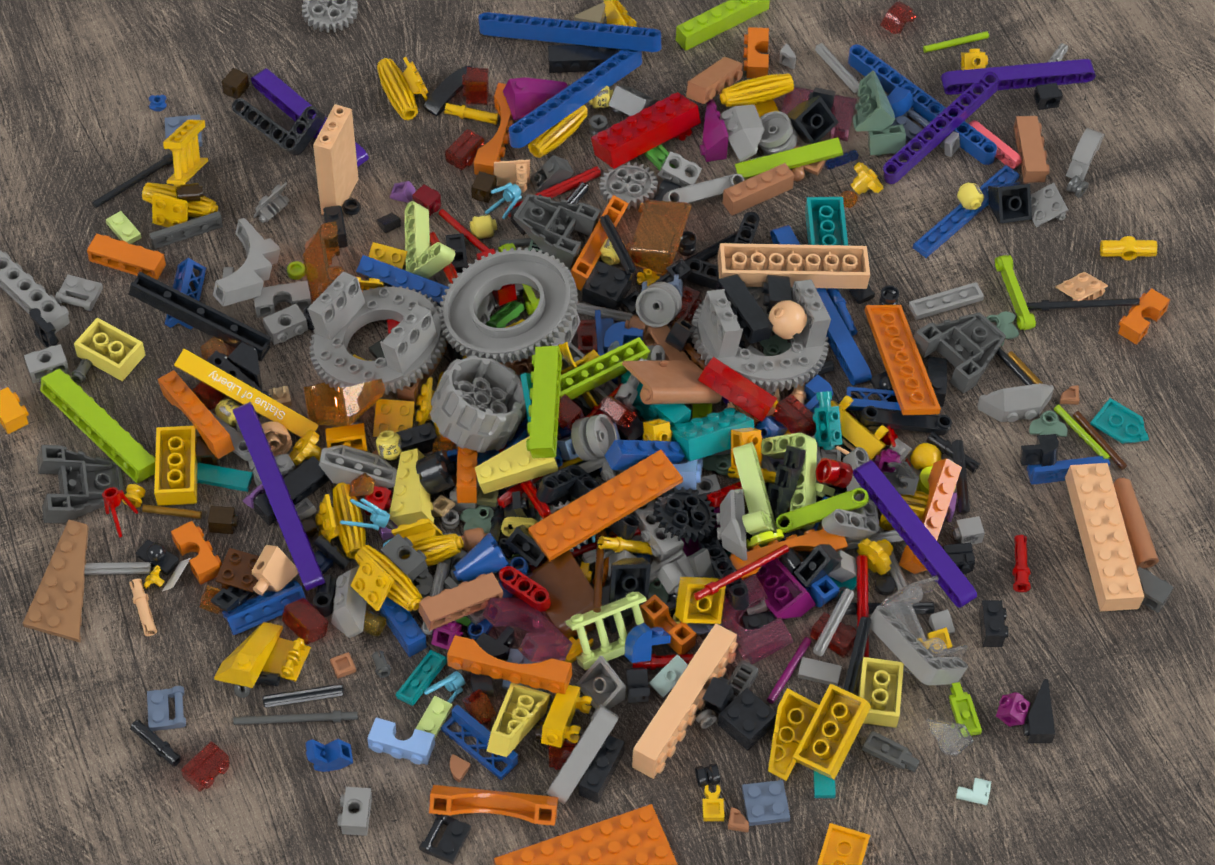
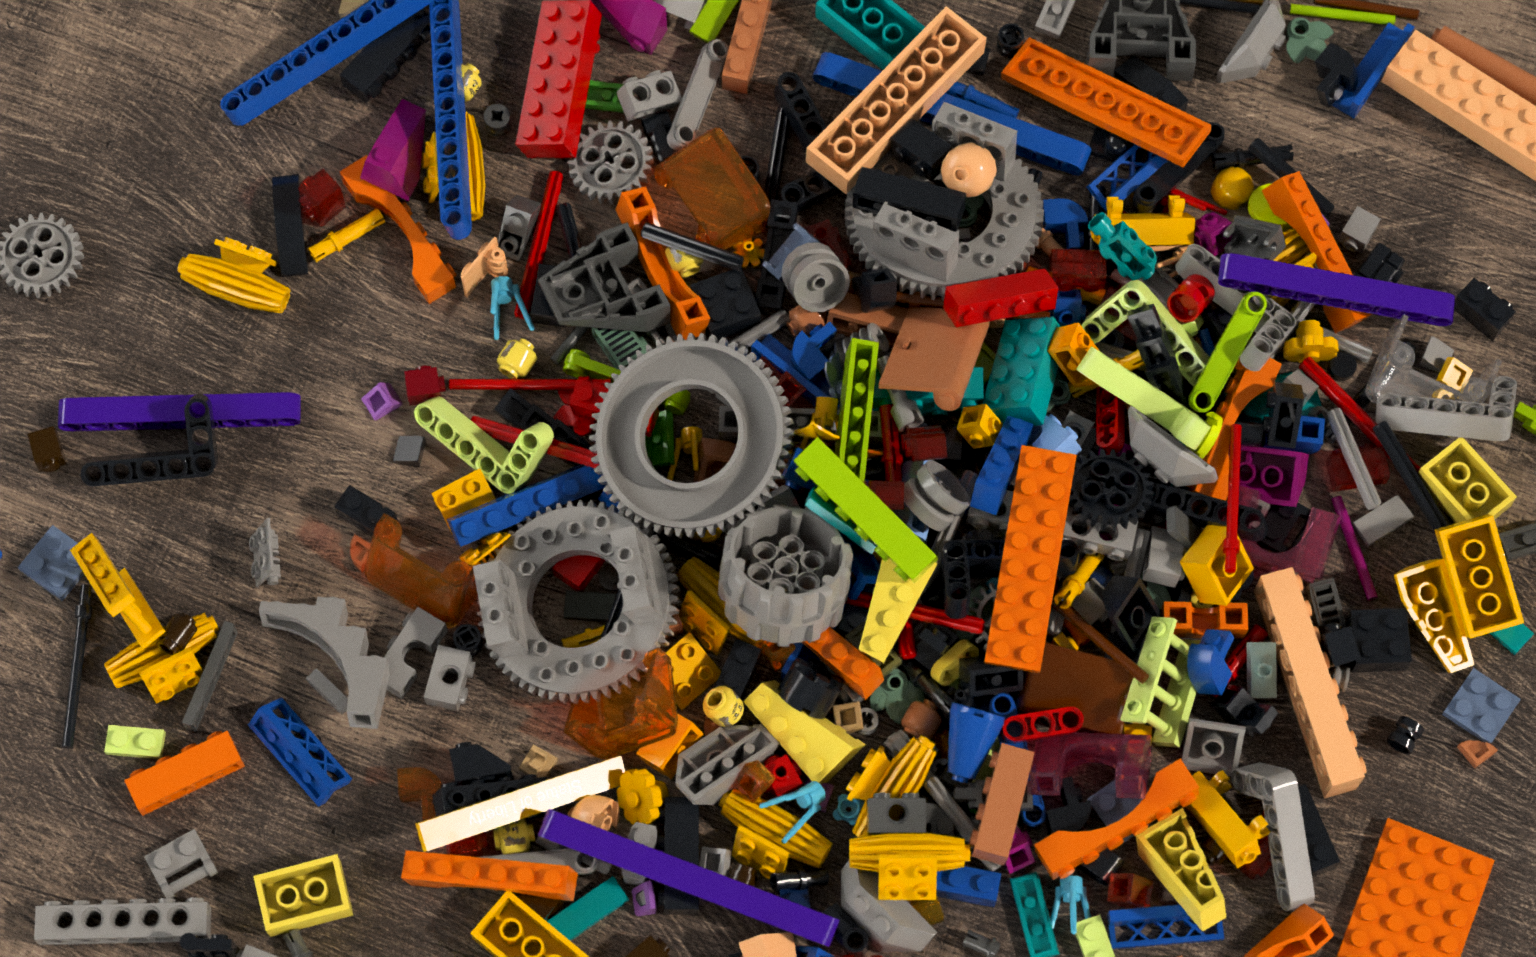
camera: 45 degrees left, 15 degrees up
black tile [128,271,271,361] -> none
lime tile [287,261,306,280] -> none
light nougat brick [313,104,358,215] -> none
black plate [343,198,361,215] -> none
clear red brick [445,129,484,171] -> none
dark brown brick [471,171,497,203] -> none
slope [608,86,658,117] -> none
yellow plate [702,785,724,821] -> none
light grey tile [888,438,913,463] -> none
red pin [1012,535,1031,593] -> none

